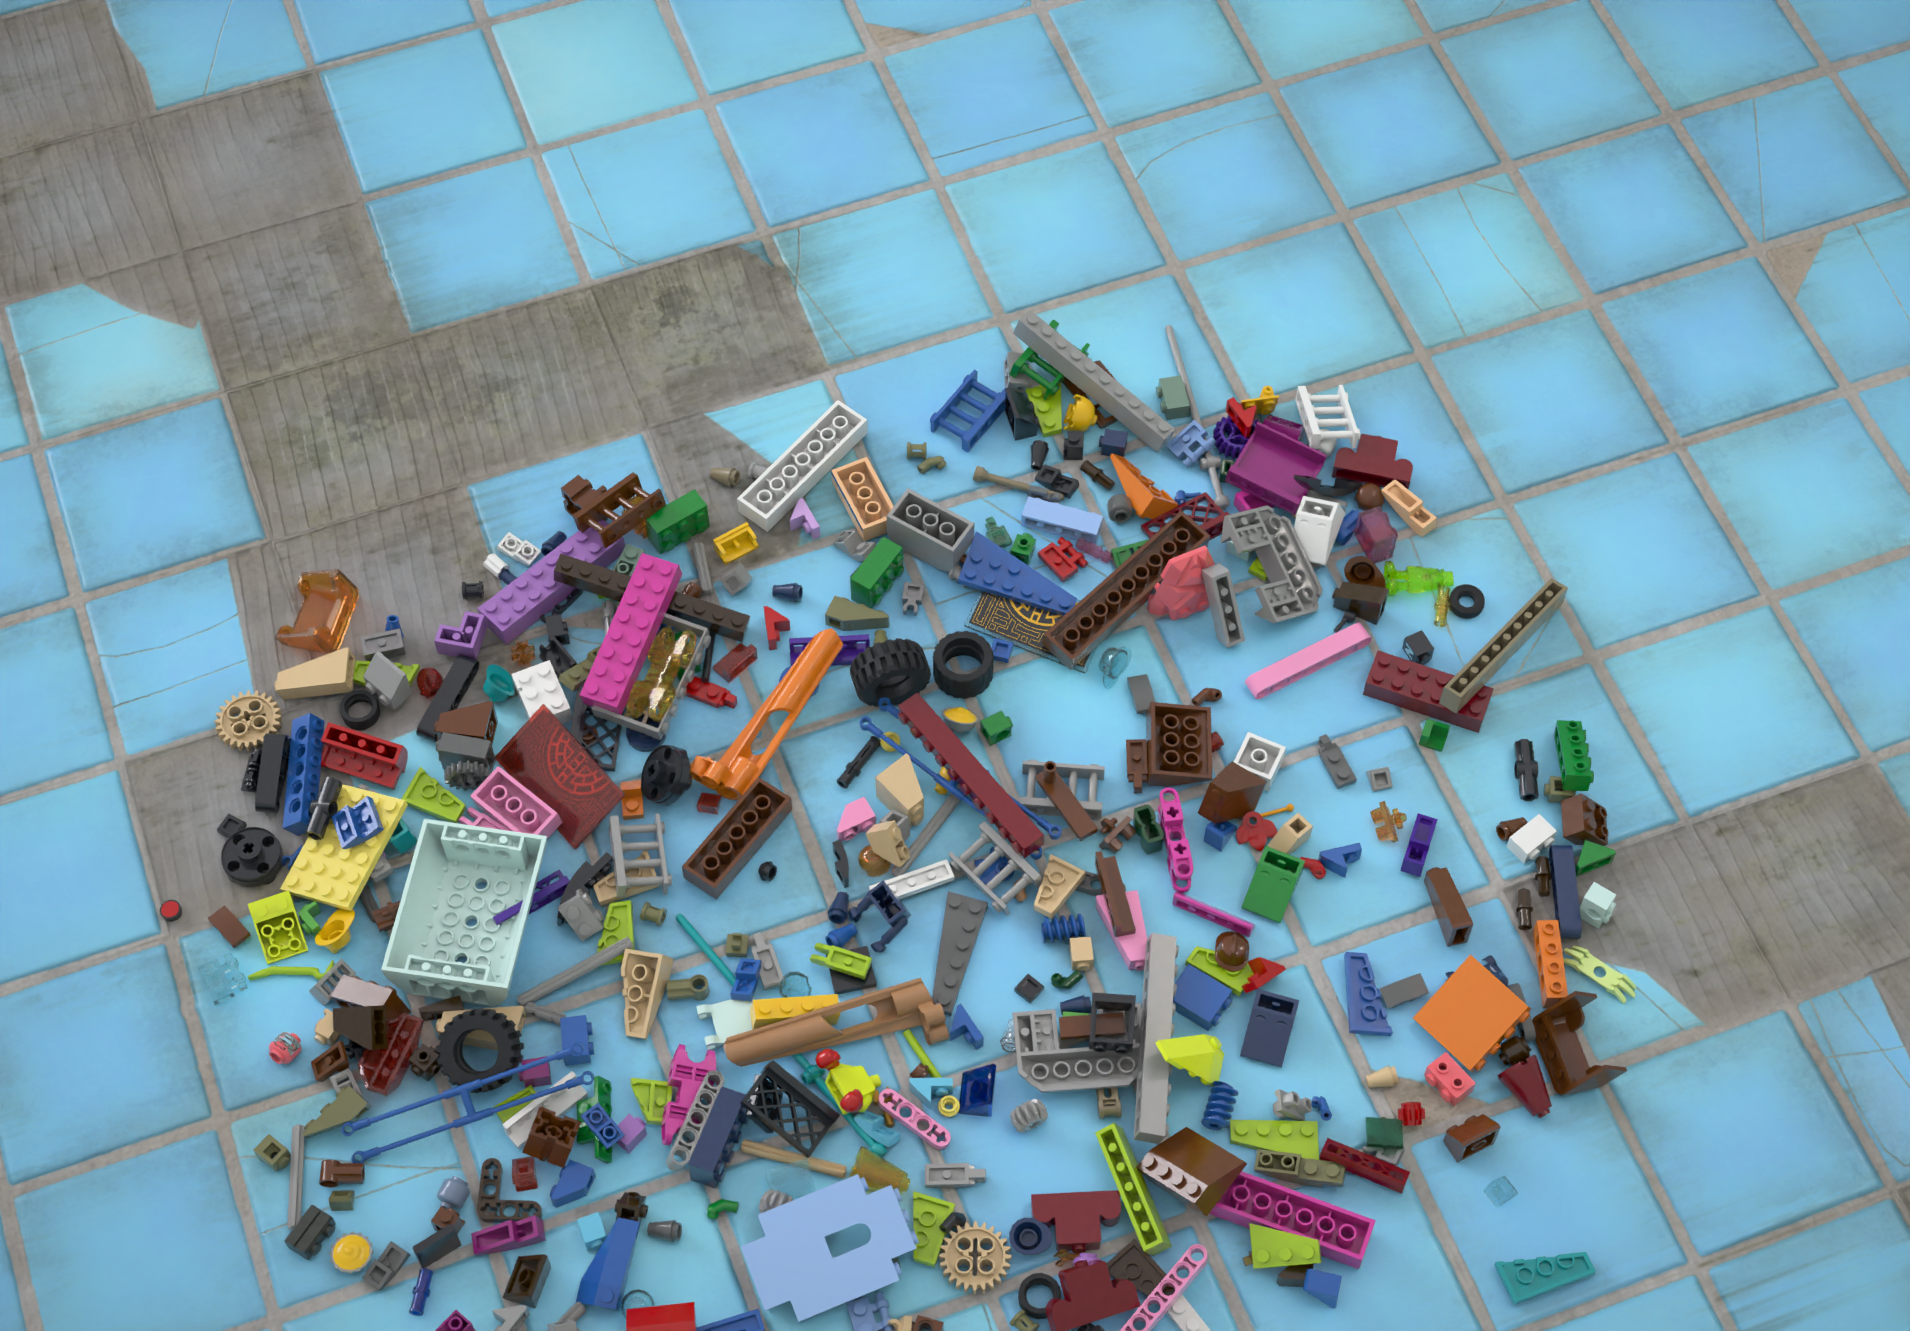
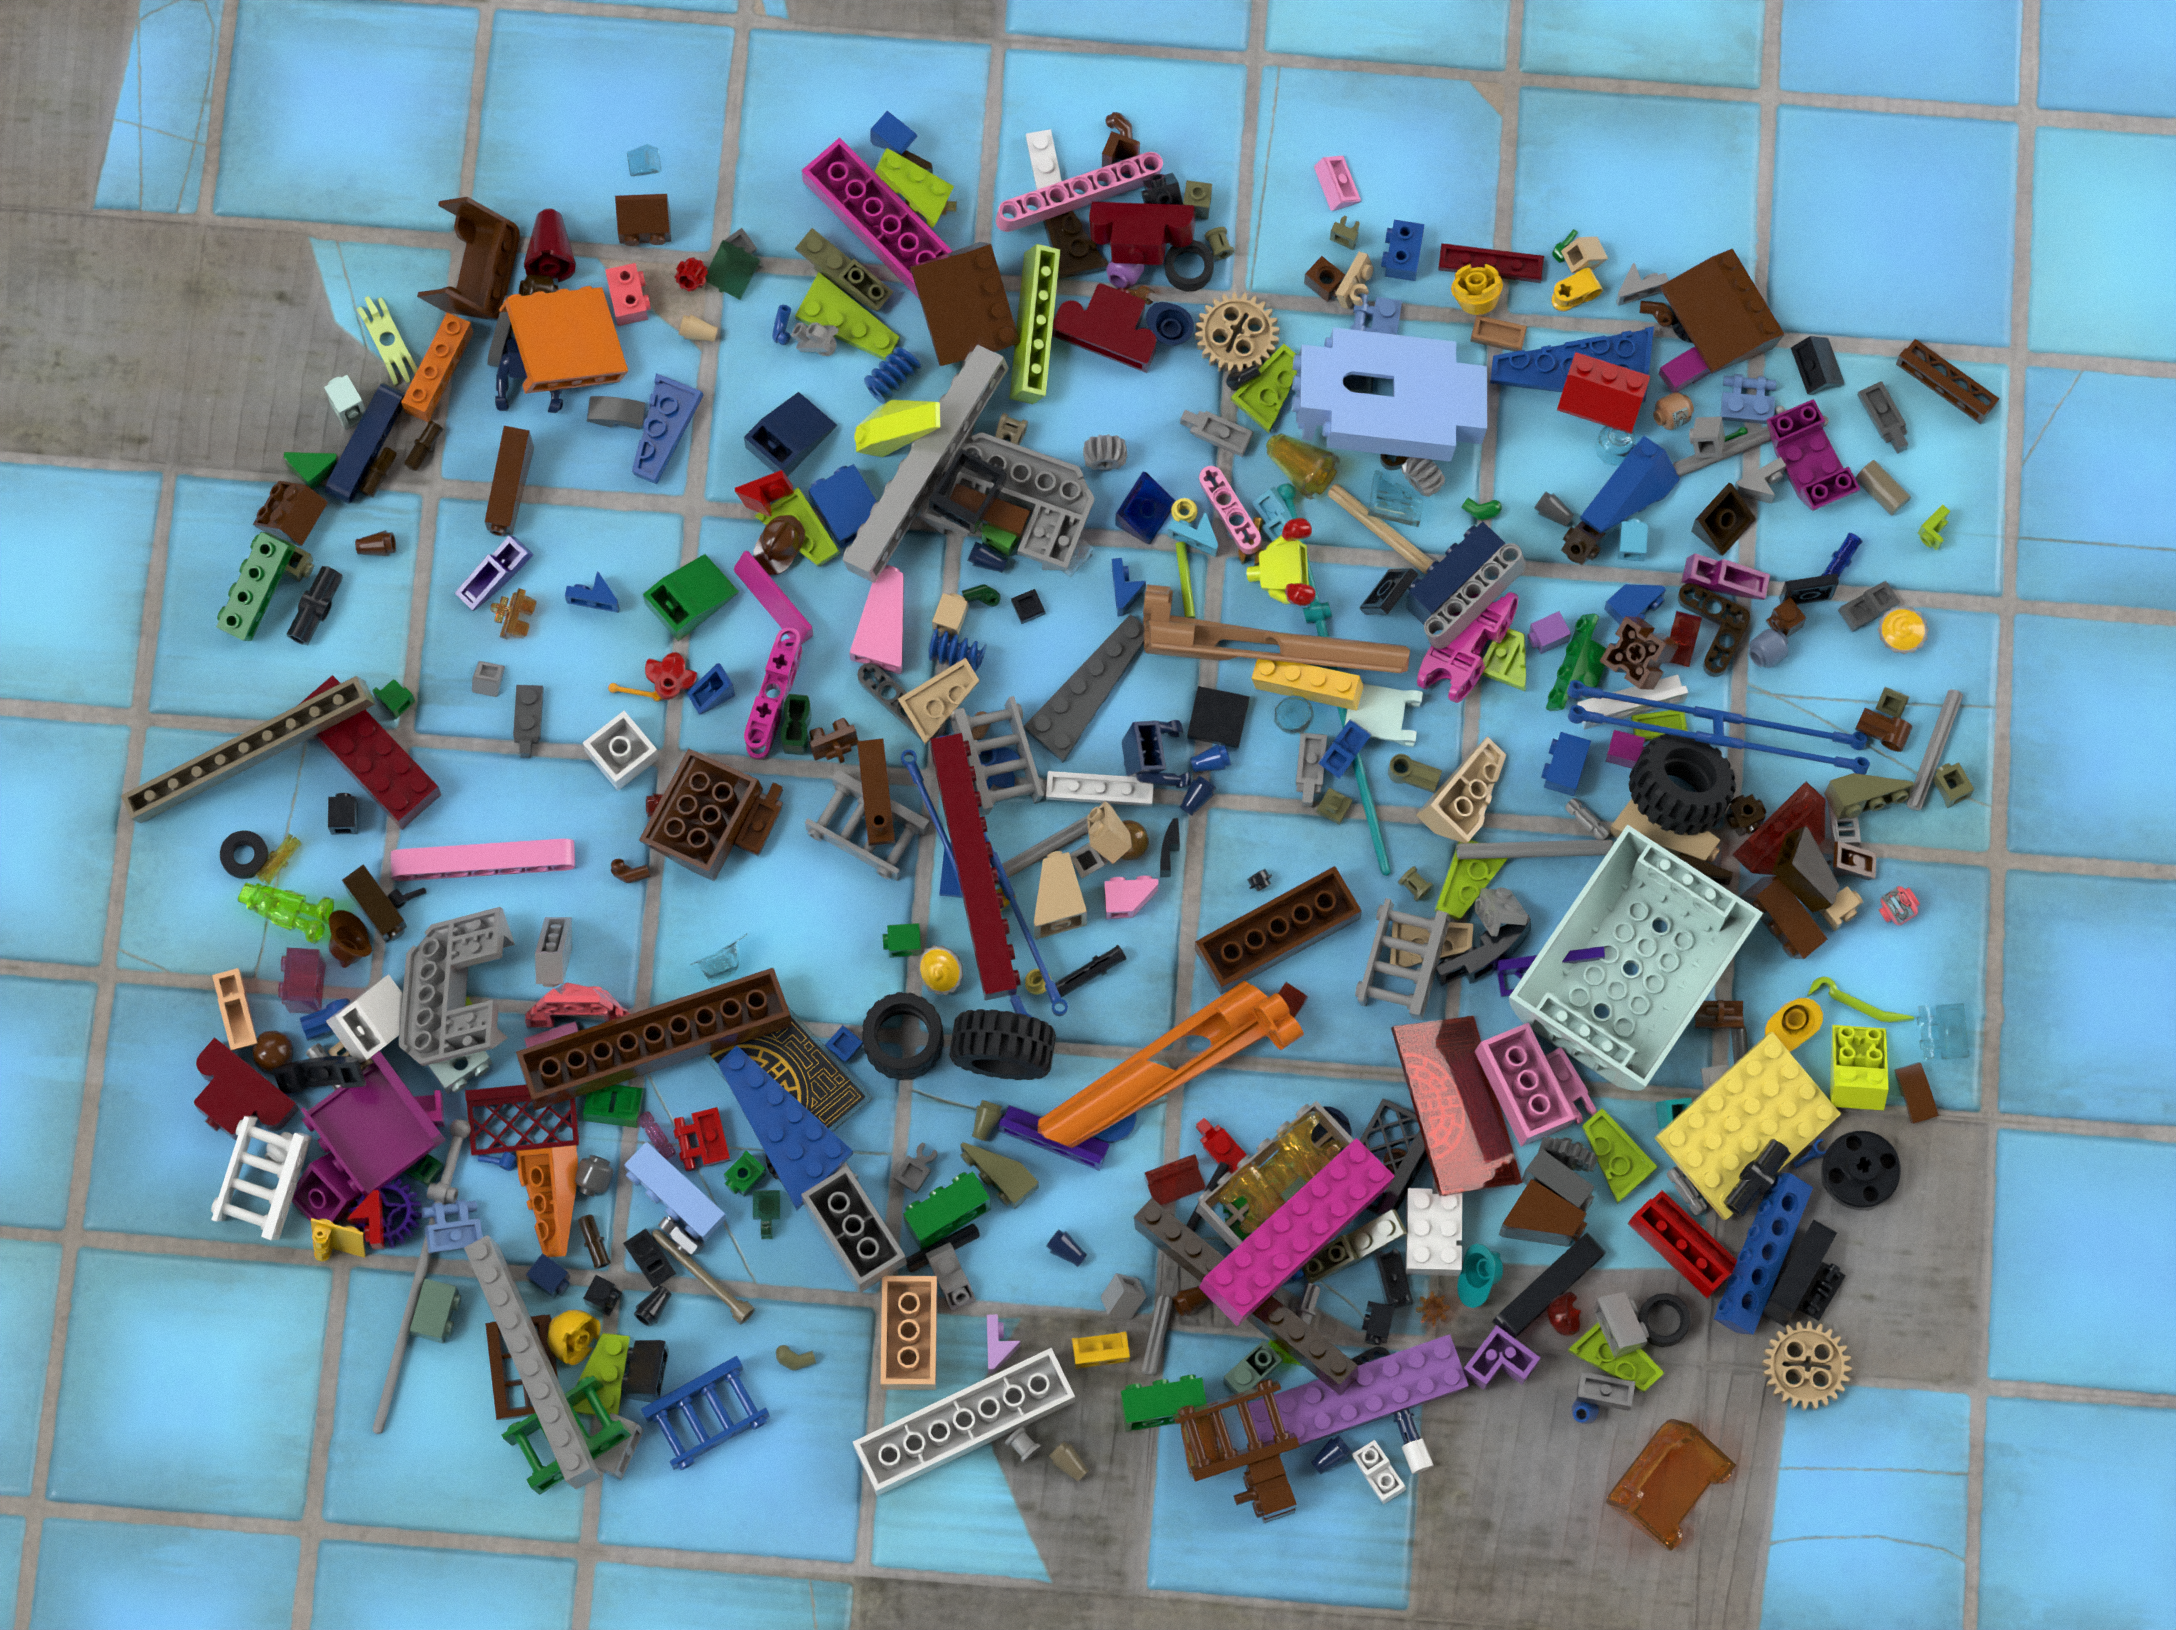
camera: 155 degrees left, 15 degrees up
tile [160,900,182,922] -> none
black tile [217,814,247,838] -> none
tan slope [274,647,356,700] -> none
pearl dark grey brick [284,1205,336,1260] -> none
bright green bracket [298,901,321,938] -> none
light grey slope [309,959,356,1005] -> none
blue slope [332,796,384,849] -> none
black bush [462,581,484,600] -> none
blue slope [581,1102,625,1149] -> none
orange slope [620,780,644,820] -> none
black piece [641,745,692,806] -> none
black fence [740,1060,840,1158] -> none
red slope [763,606,790,650] -> none
lime hinge [809,943,872,980] -> none
olive bush [907,442,927,460] -> none
reddish brown plate [910,1063,929,1078] -> none
reddish brown fence [1094,851,1136,937] -> none
dark grey slope [1127,674,1155,714] -> none
reddish brown slope [1198,761,1267,824] -> none
tan slope [1267,813,1313,855] -> none
red arm [1300,857,1326,879] -> none
dark red fence [1319,1138,1410,1194] -> none
teal wing [1494,1252,1596,1305] -> none
white brick [1506,814,1557,863] -> none

